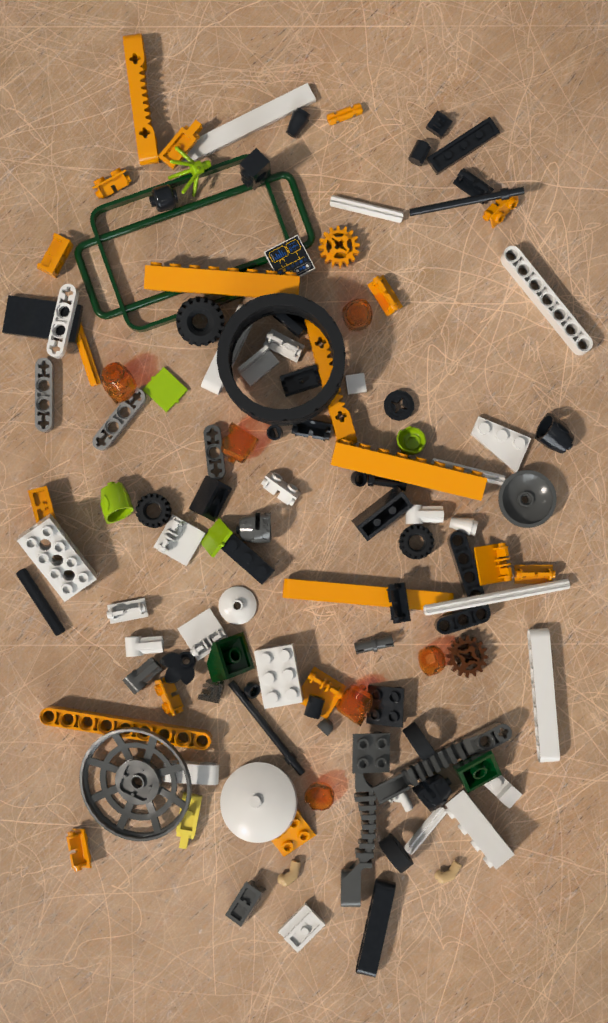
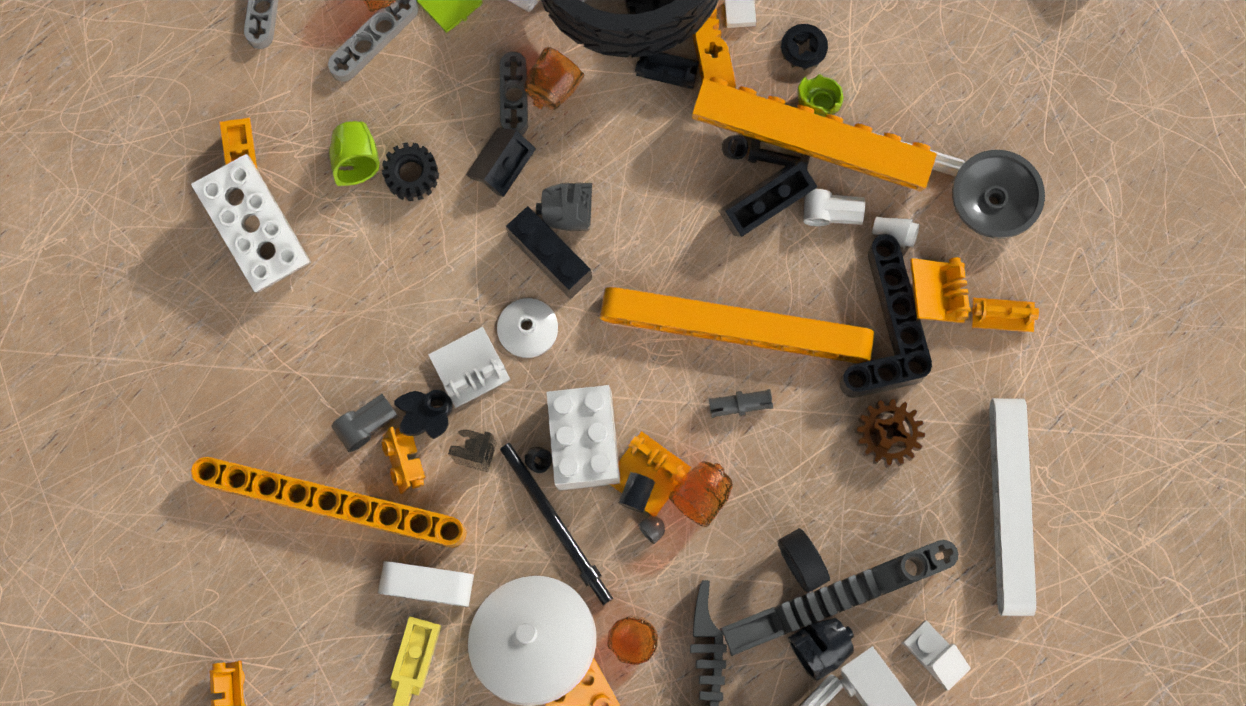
camera: 10 degrees right, 10 degrees down
black axle [16,568,65,636] -> none
dark grey dish [79,727,192,841] -> none
white hinge [106,598,148,624] -> none
white piece [125,635,164,657] -> none
white hinge [154,514,205,566] -> none
lime piece [200,518,233,558] -> none
dark green slope [207,632,255,683] -> none
white hinge [261,471,301,506] -> none
black hinge [267,425,283,440] -> none
dark grey hinge [352,731,390,774] -> none
black hinge [366,685,405,728] -> none
black hinge [386,582,411,624] -> none
white arm [388,792,414,812] -> none
black tyre [399,525,435,559] -> none
clear orange hair [418,645,446,676] -> none
white axle [423,579,570,615] -> none
dark green slope [453,750,502,793] -> none
white wing [470,416,531,473] -> none
black helmet [535,413,574,454] -> none

